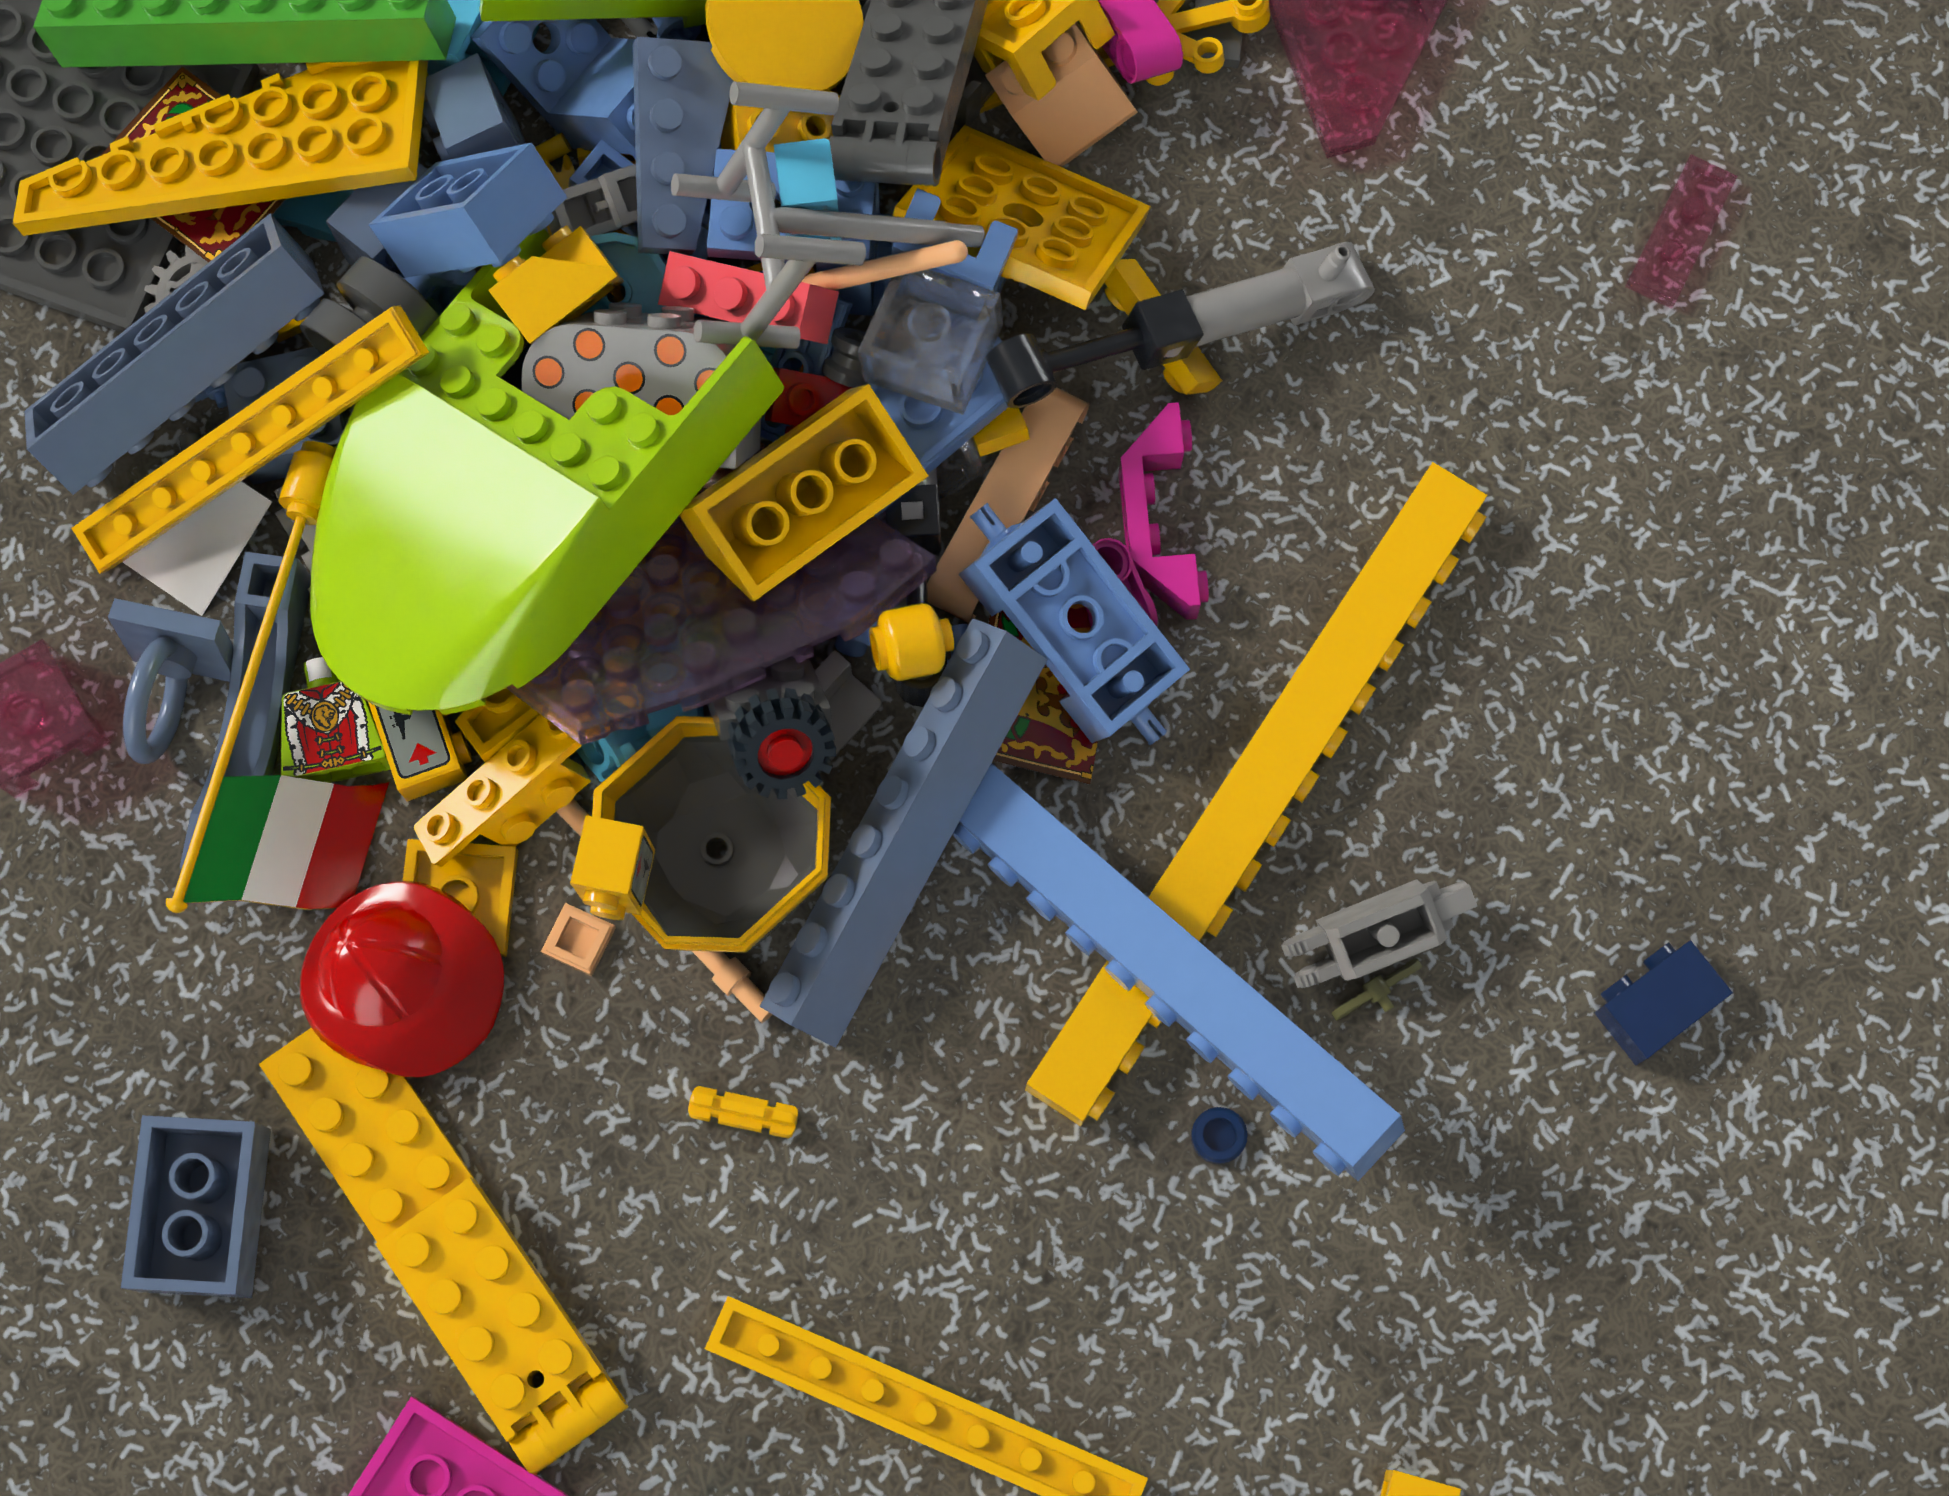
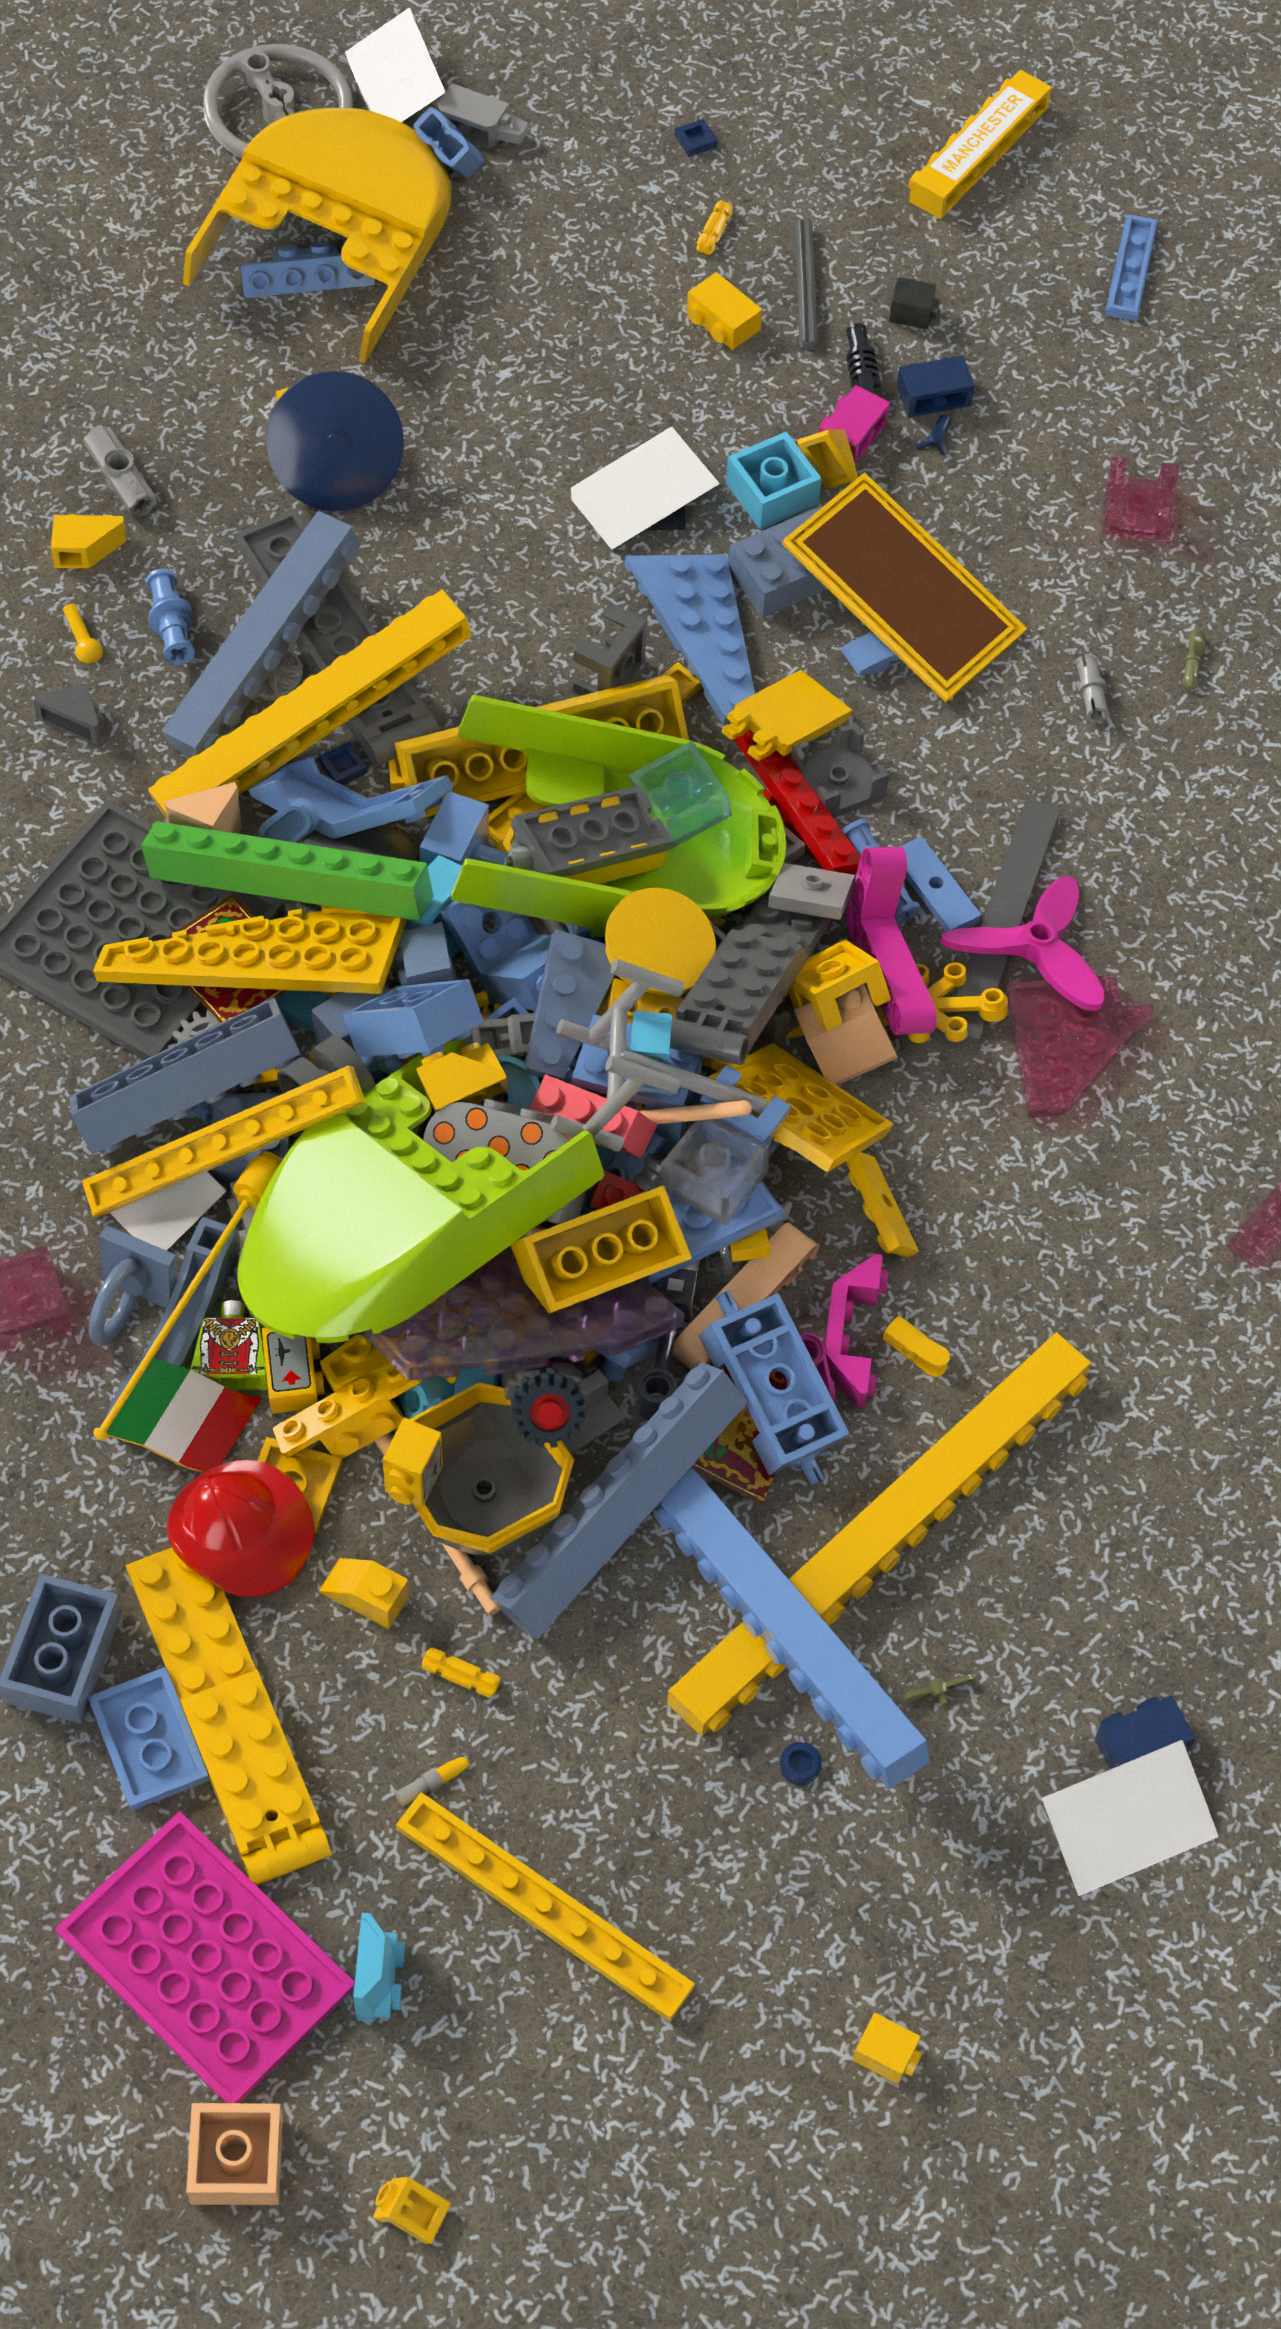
camera: 10 degrees right, 15 degrees down
light nougat tile [541,903,616,976] -> none
yellow head [869,603,954,681] -> none
piece [986,242,1375,409] -> none
light grey hinge [1281,879,1477,988] -> none
none -> medium blue plate [88,1667,210,1812]
none -> yellow slope [319,1558,409,1629]
none -> light grey piece [394,1757,470,1807]
none -> yellow bar [883,1316,950,1377]
none -> white sticker [1042,1740,1219,1896]

